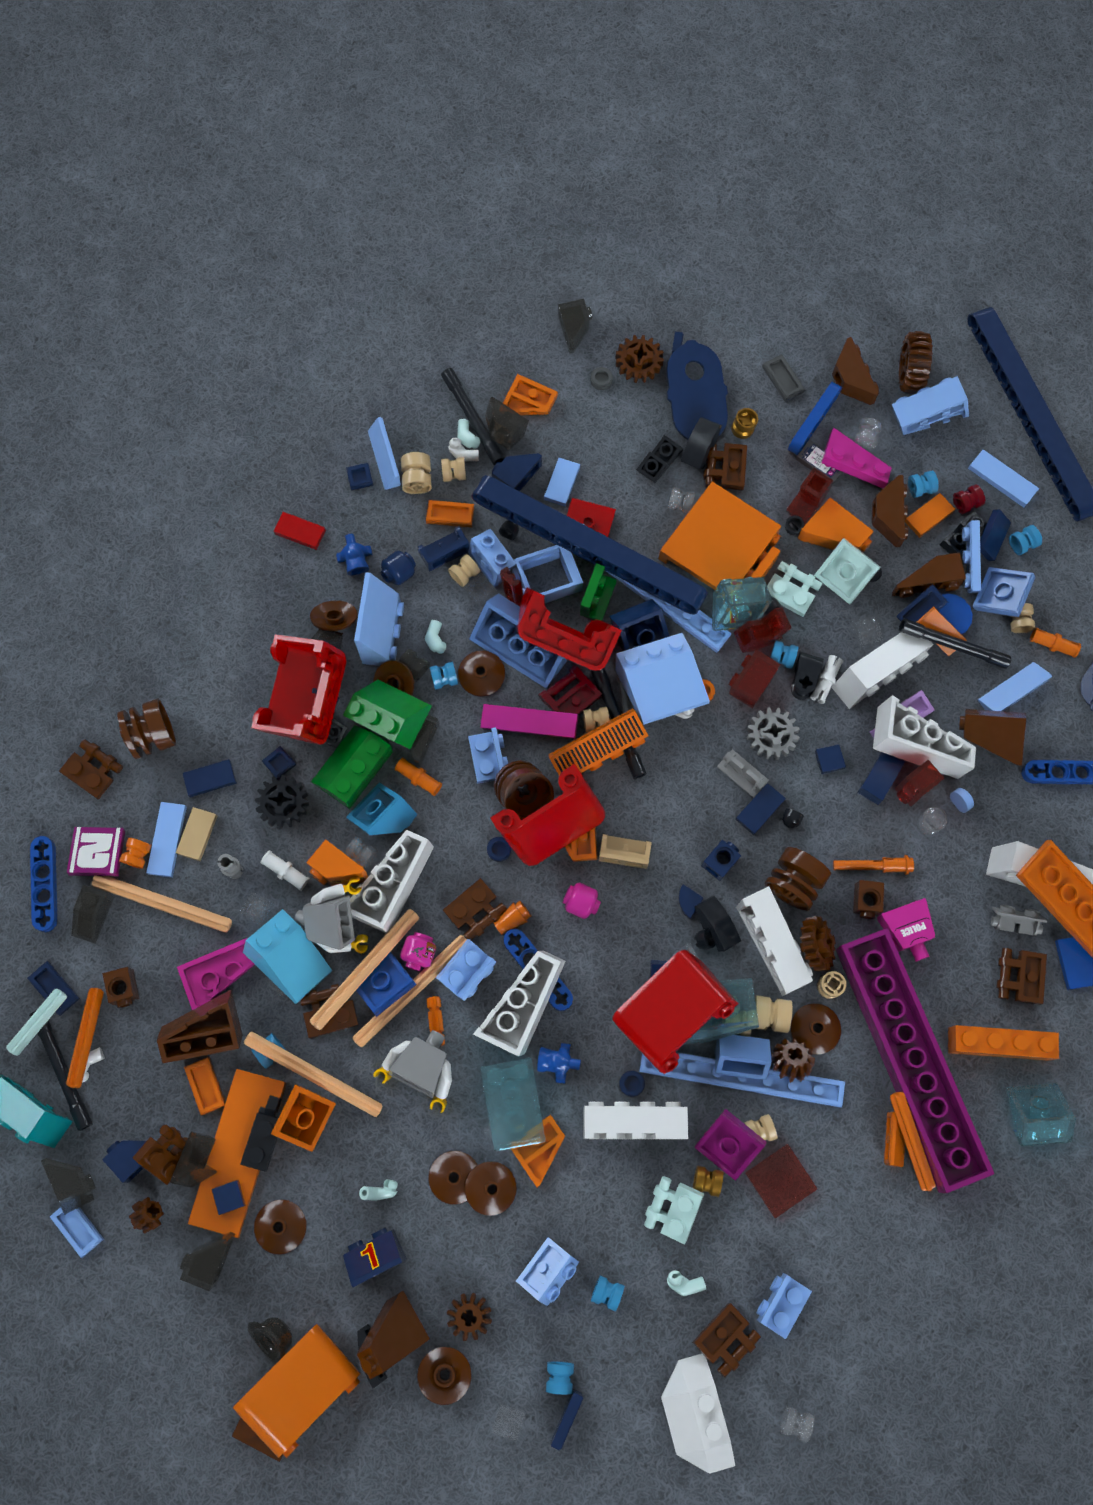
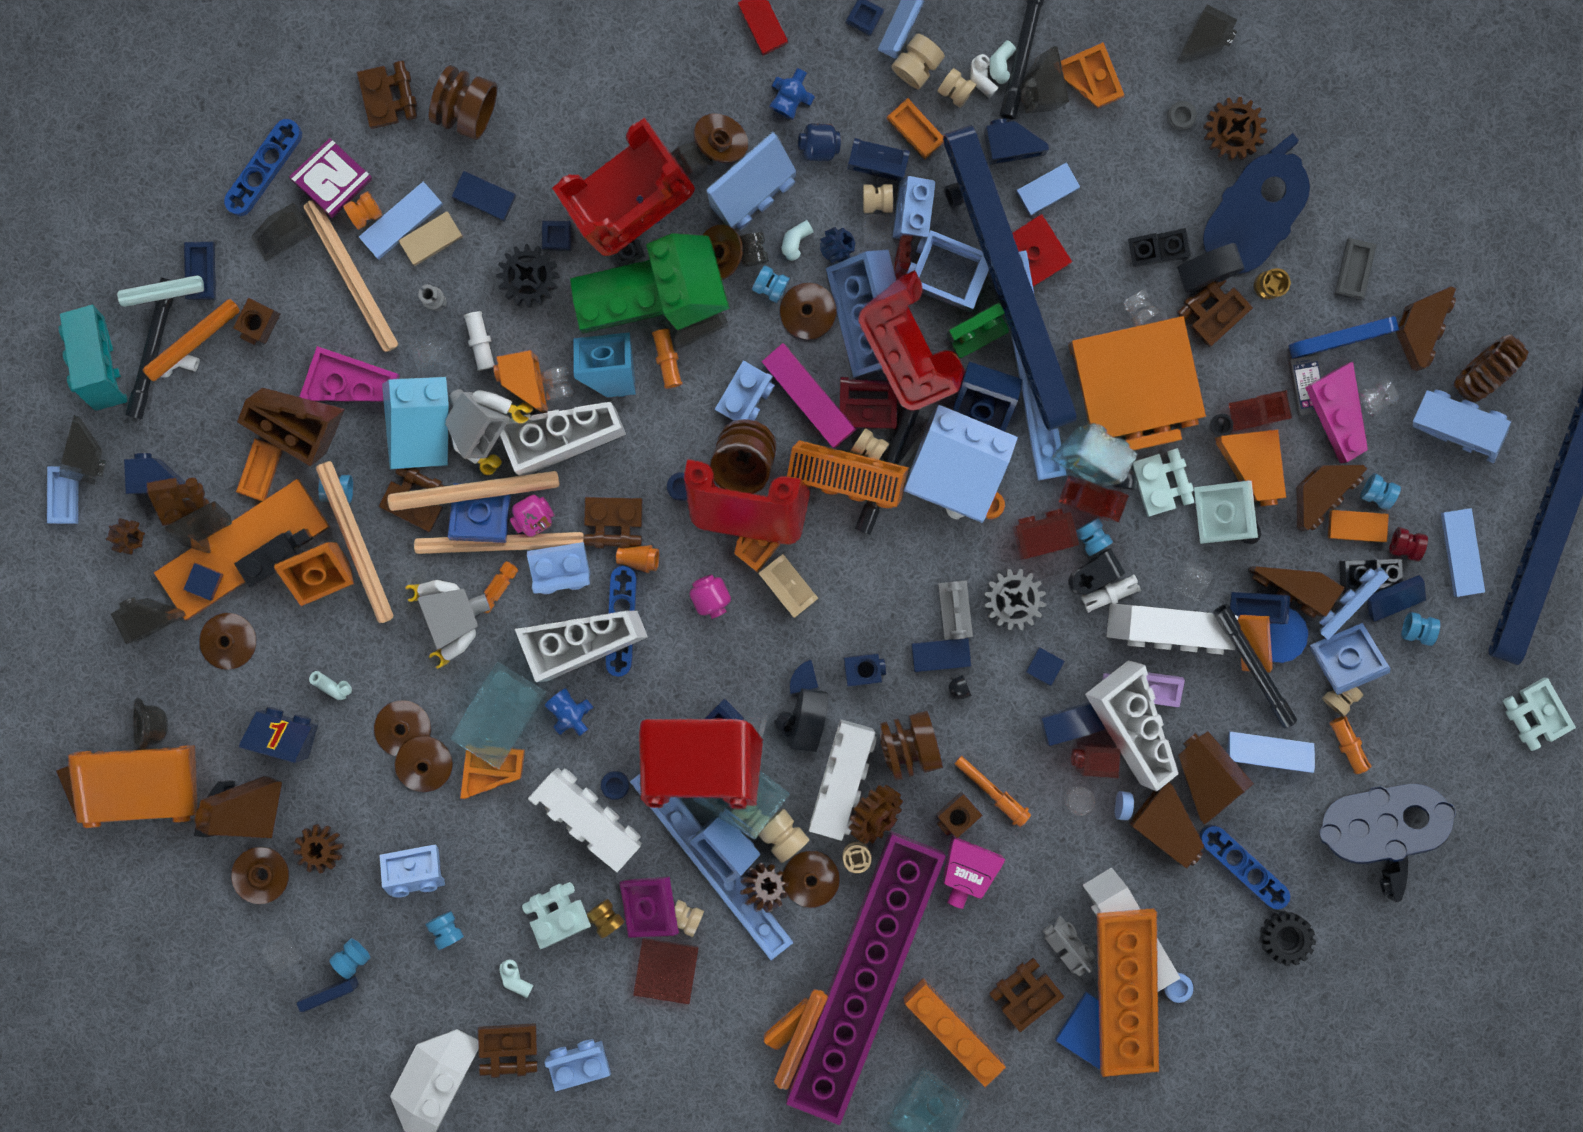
camera: 45 degrees right, 15 degrees up
none -> dark blue gear [820,227,855,263]
none -> reddish brown slope [1128,782,1204,869]

